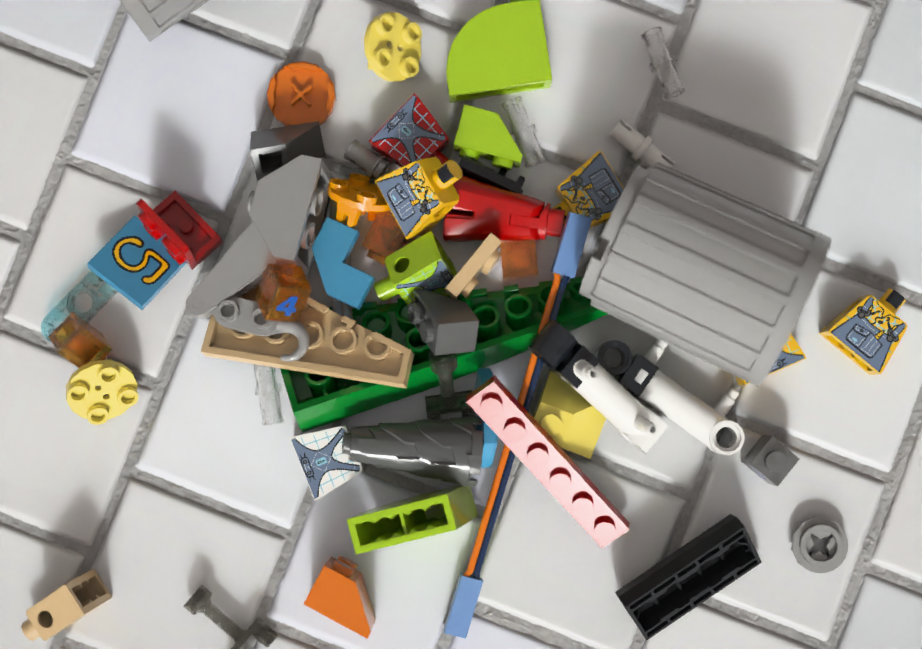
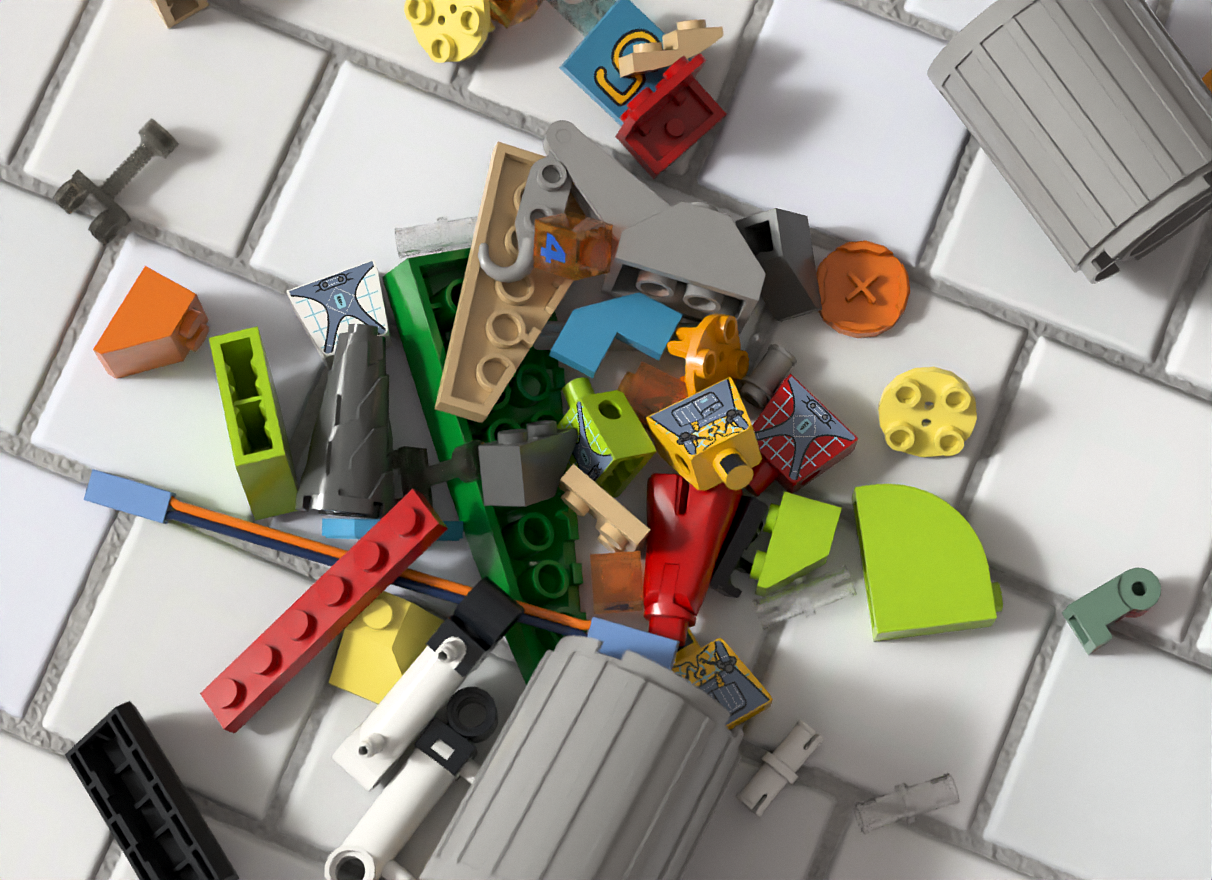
camera: 90 degrees right, 10 degrees down
none -> tan slope [618,19,723,78]

